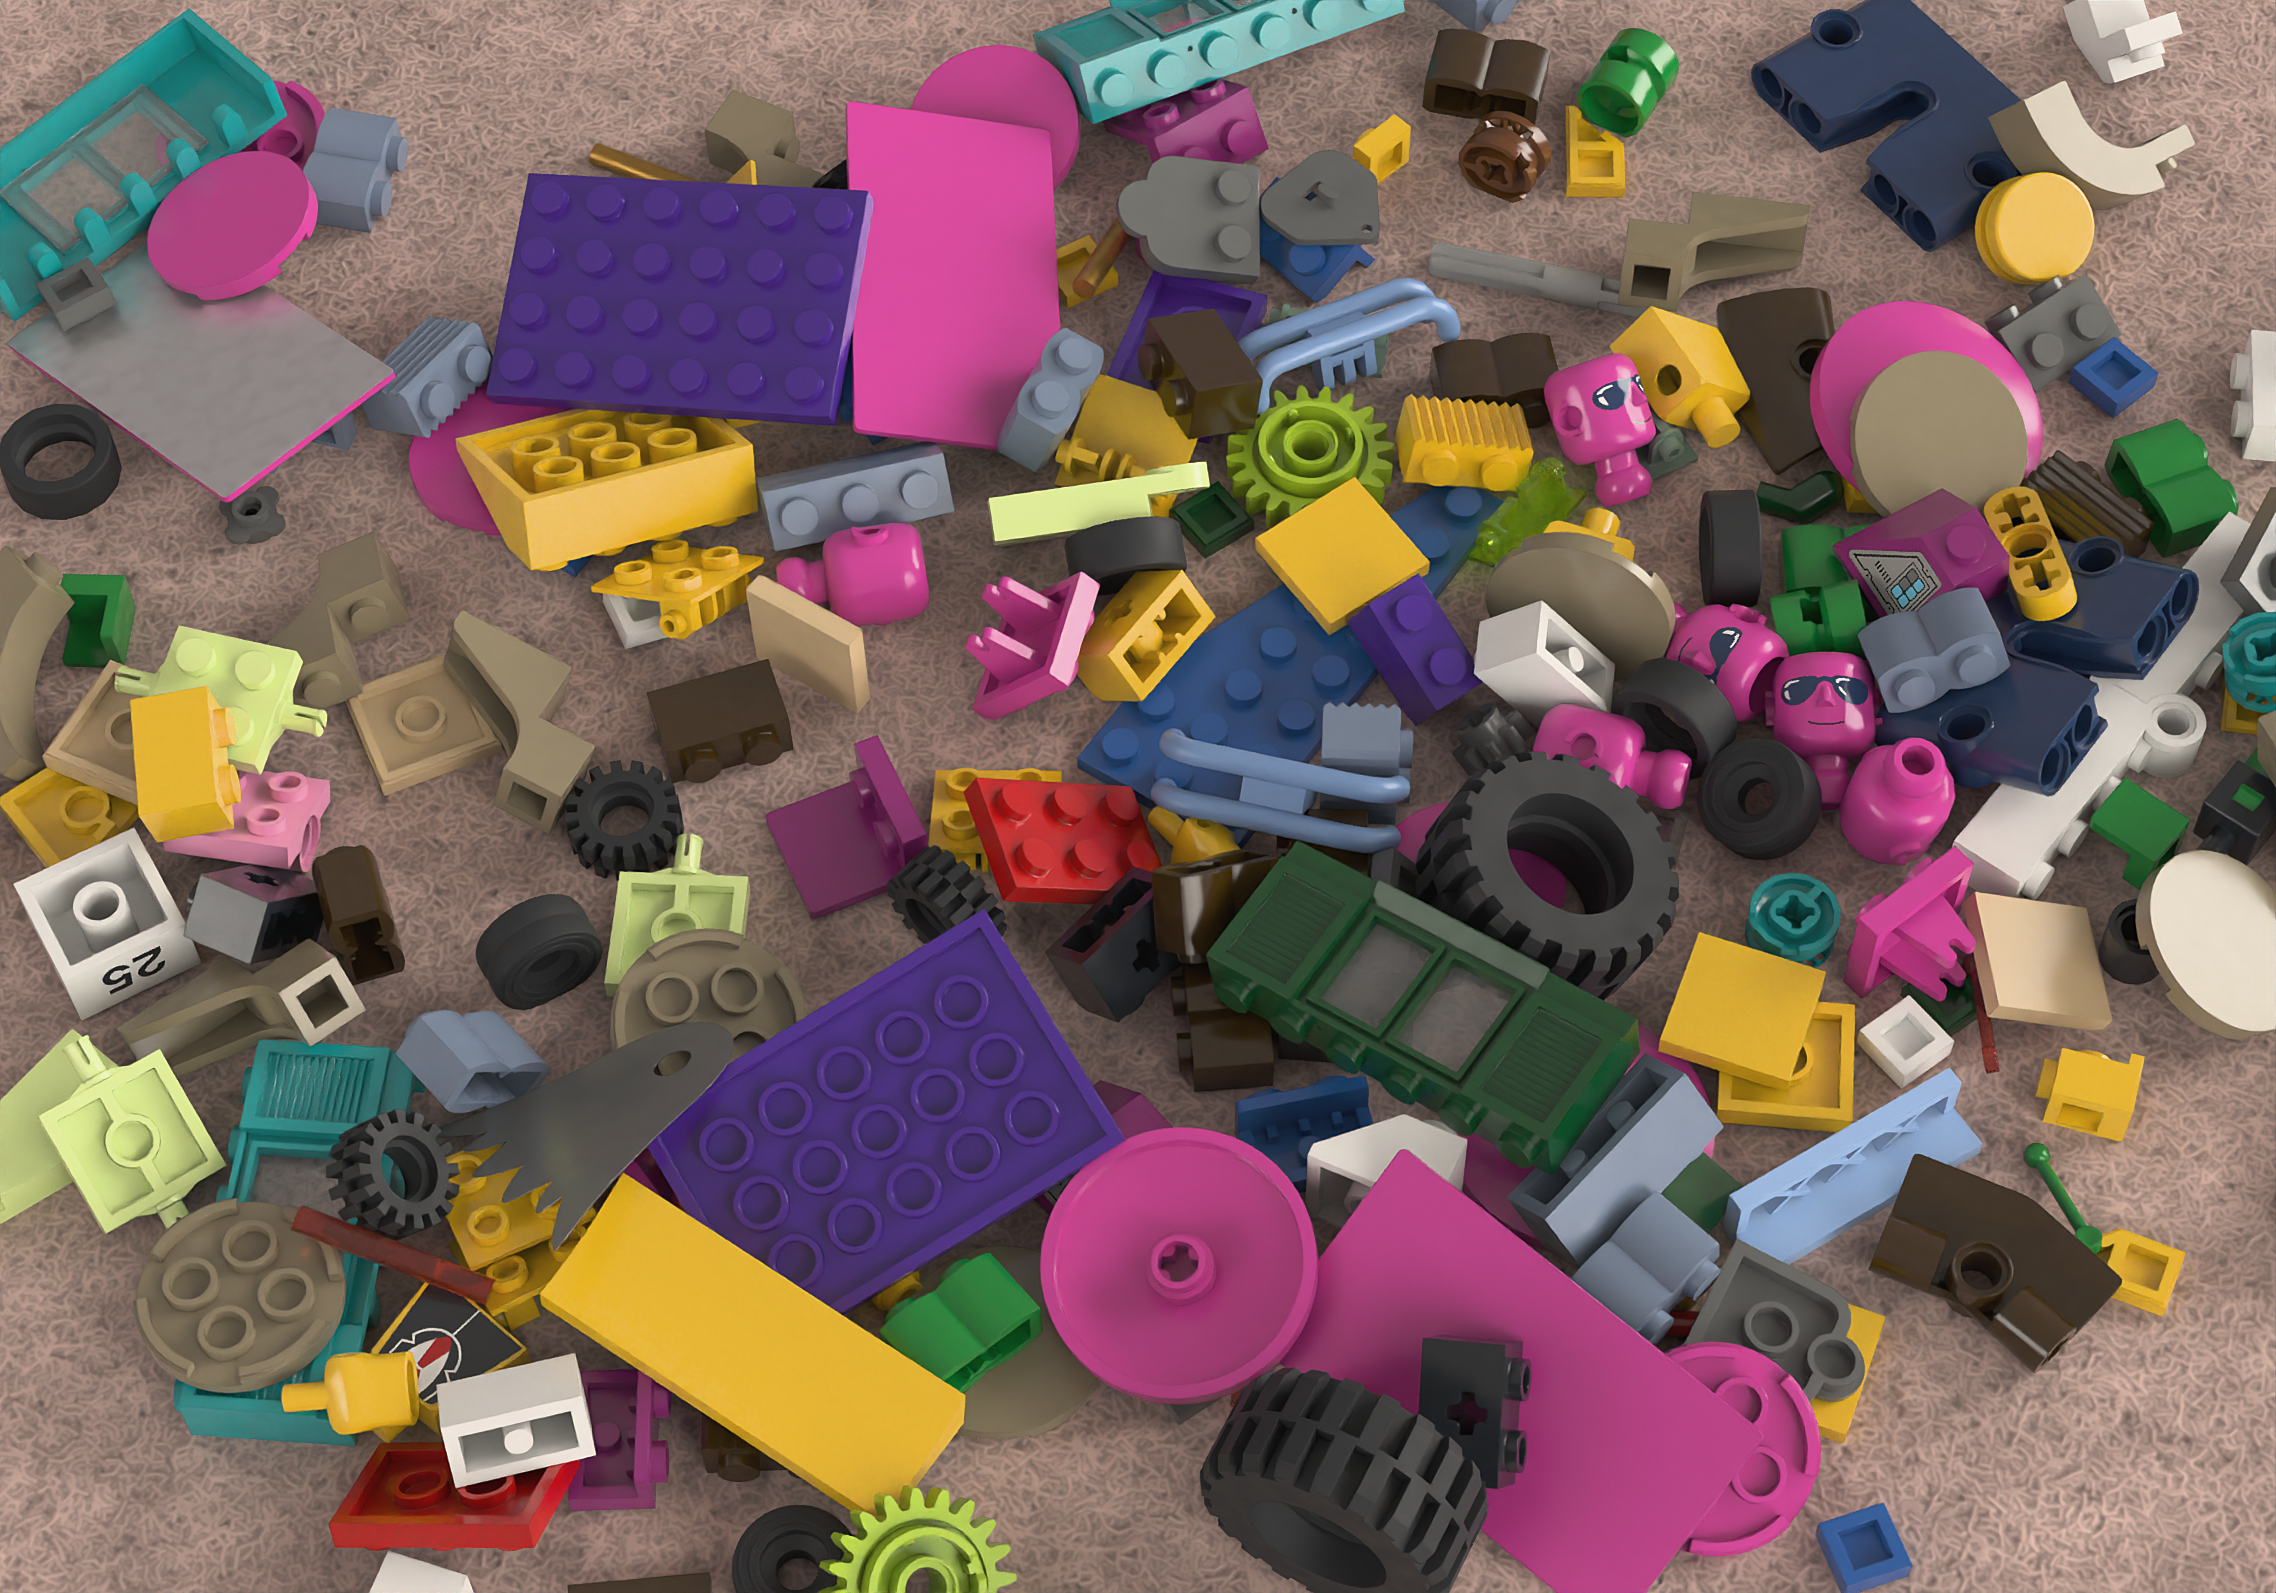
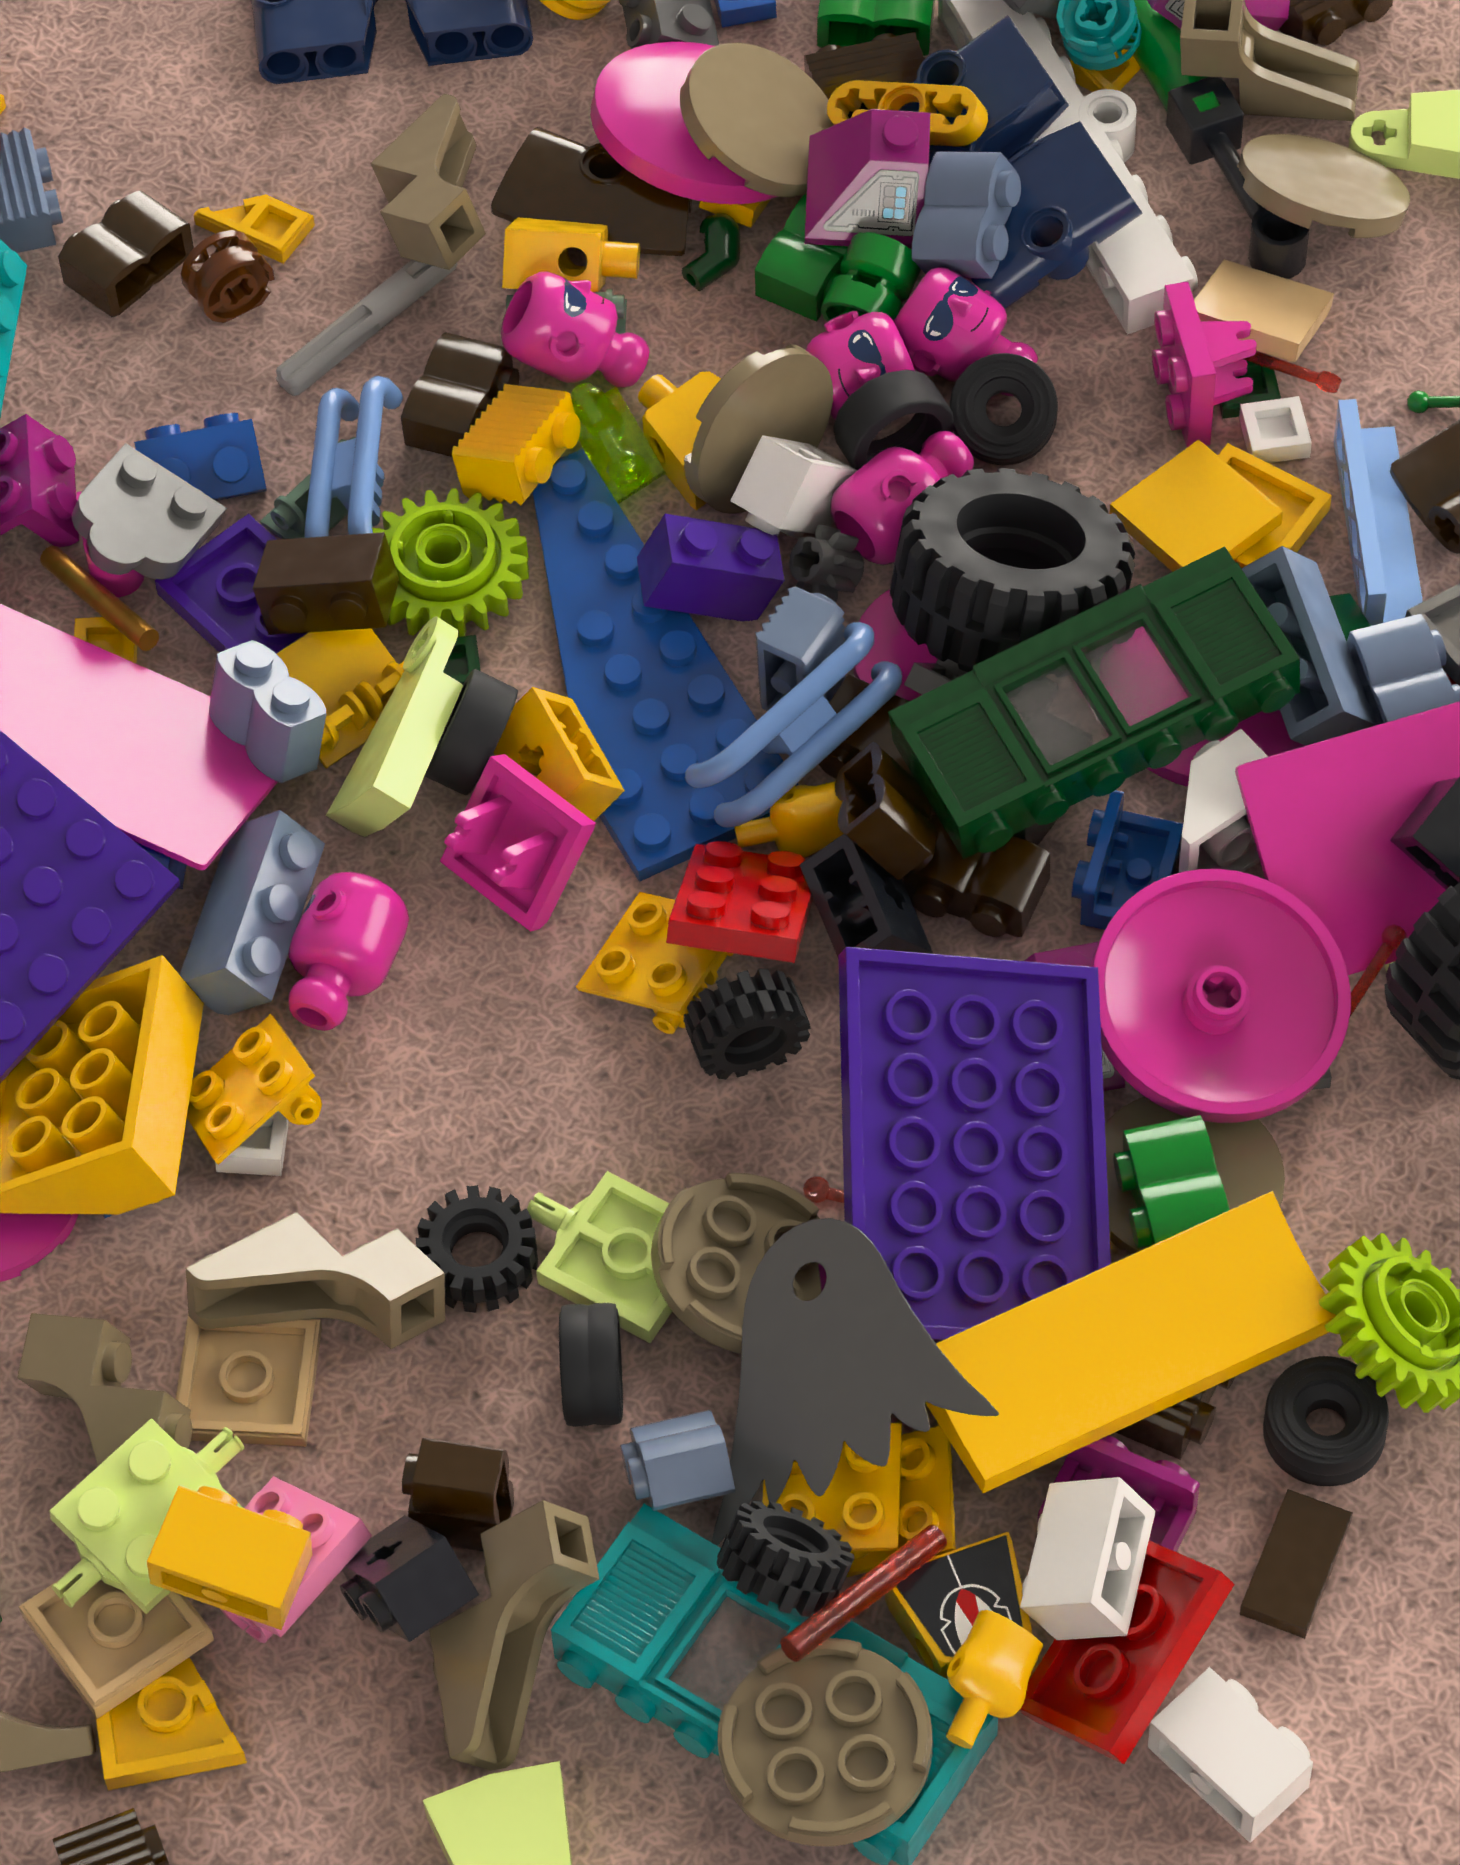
camera: 60 degrees left, 0 degrees up
white brick [13,828,202,1021] -> none
yellowish green plate [37,1035,227,1235] -> none
dark brown brick [646,659,794,784] -> none
tan tile [746,575,870,714] -> none
magenta bracket [766,735,928,919] -> none
yellow tile [1255,477,1430,636] -> none
dark grey piece [1260,150,1380,246] -> none
yellow plate [1352,114,1411,186] -> none
green wheel [1577,28,1679,138] -> none
black tyre [1699,490,1762,607] -> none
teal wheel [1744,873,1841,968] -> none
dark pink piece [1839,737,1956,866] -> none
yellow brick [2035,1048,2145,1142] -> none
green panel [2089,778,2190,890] -> none

